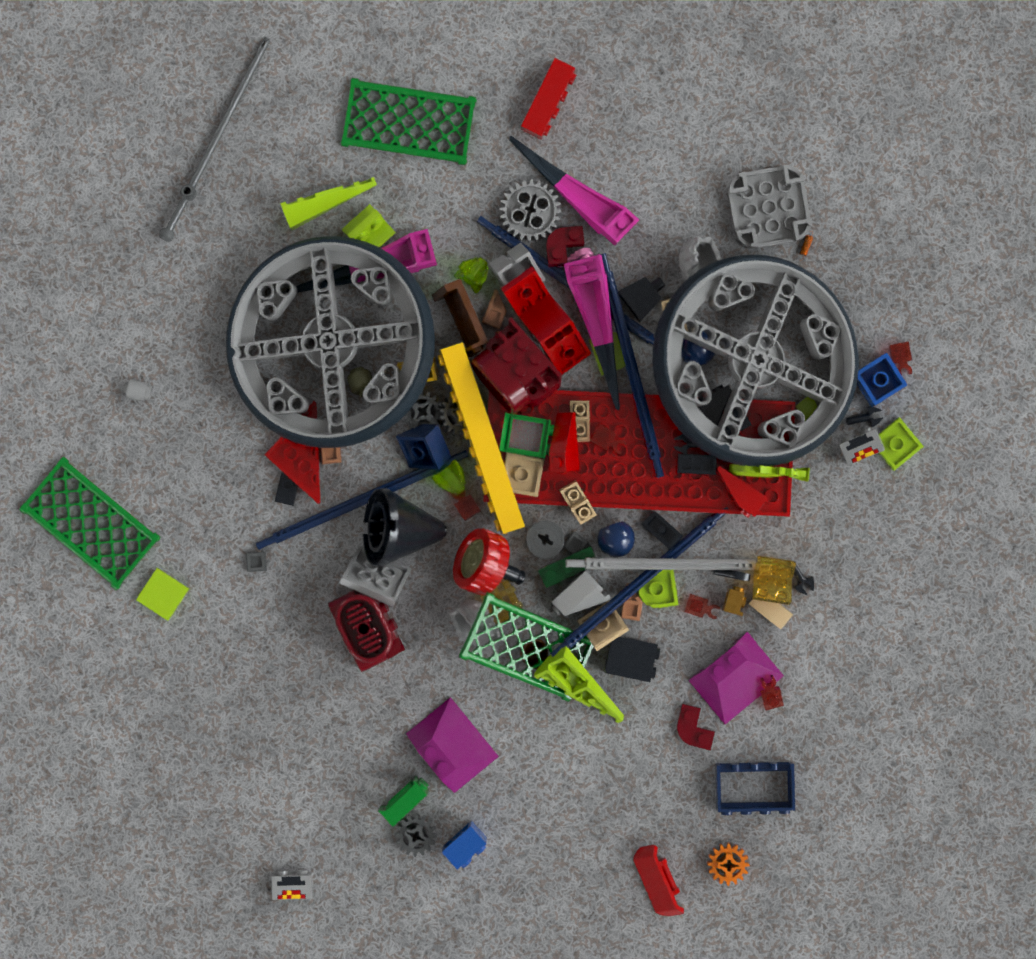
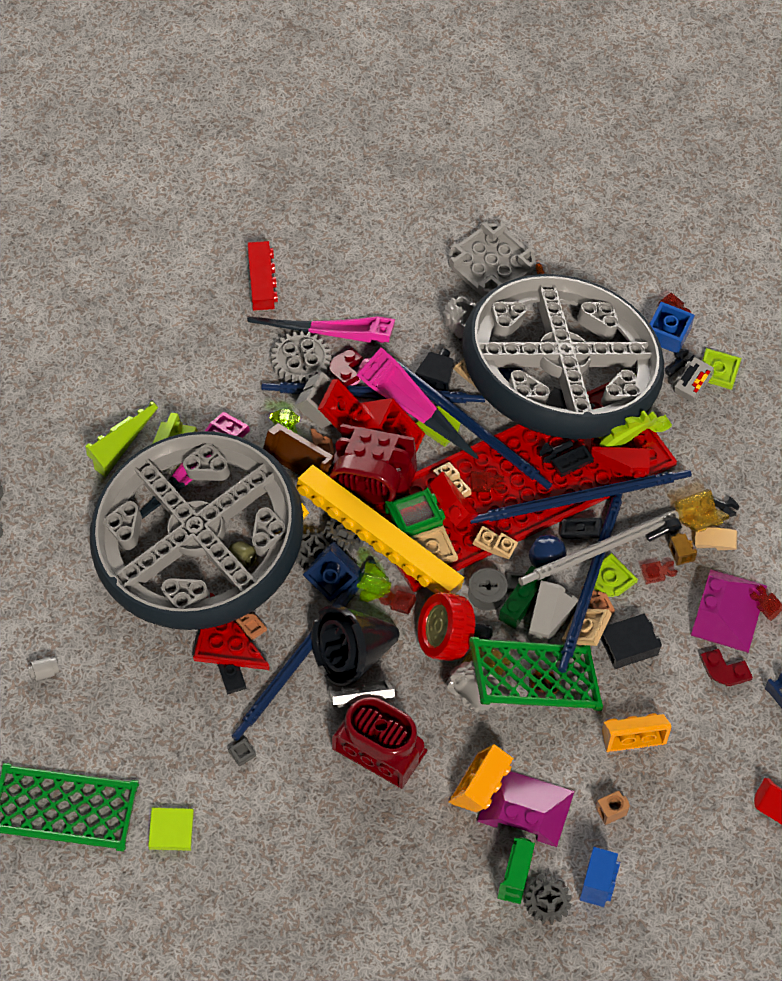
camera: 35 degrees left, 30 degrees down
green door [341,78,477,165] -> none
lime wedge [534,646,624,723] -> none
none -> red tile [349,404,371,423]
none -> light orange slope [449,744,514,812]
none -> dark blue axle [470,469,692,524]
none -> medium nougat brick [595,790,630,825]
none -> light orange slope [602,713,672,752]

